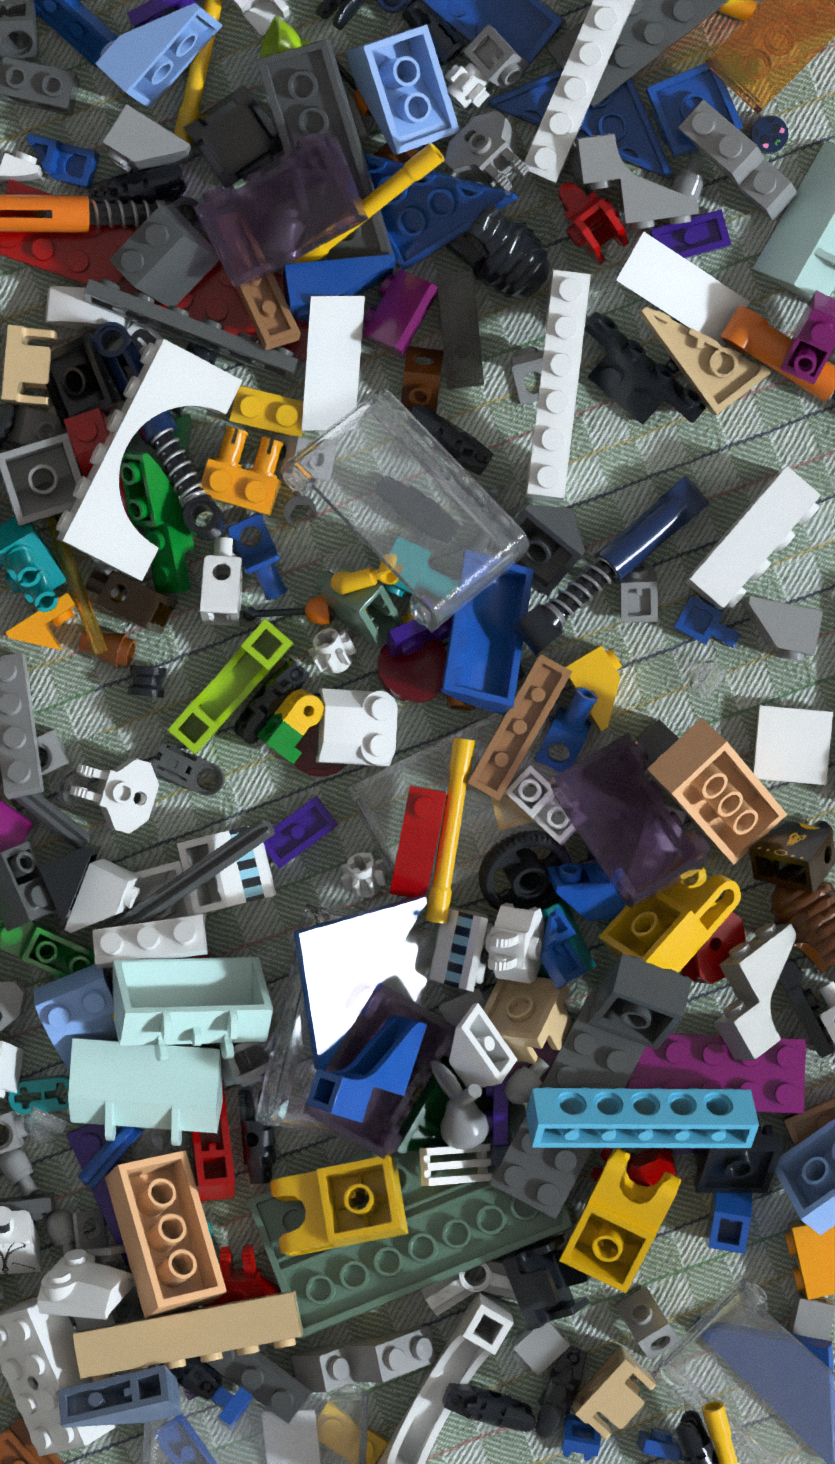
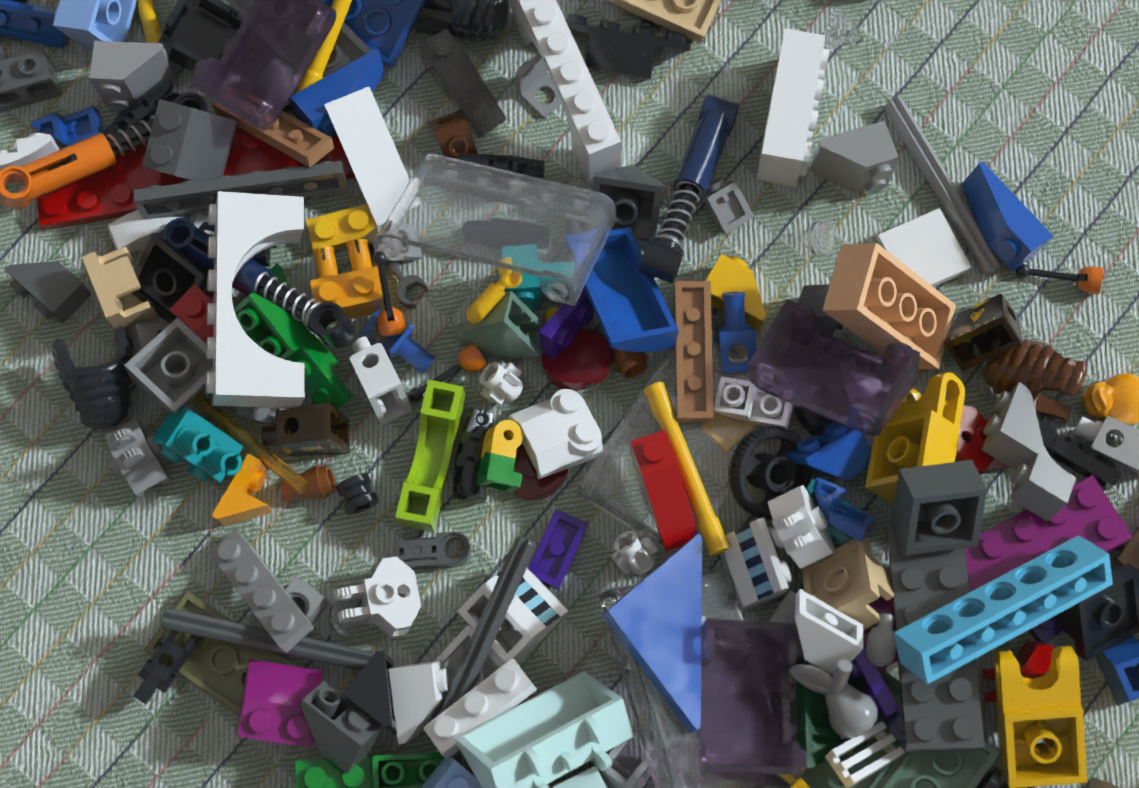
camera: 25 degrees left, 15 degrees down
blue arch [306,1015,427,1123] -> none
magenta slope [363,269,438,359] -> none
blue plate [674,595,741,648] -> none
none -> hinge [373,251,406,336]

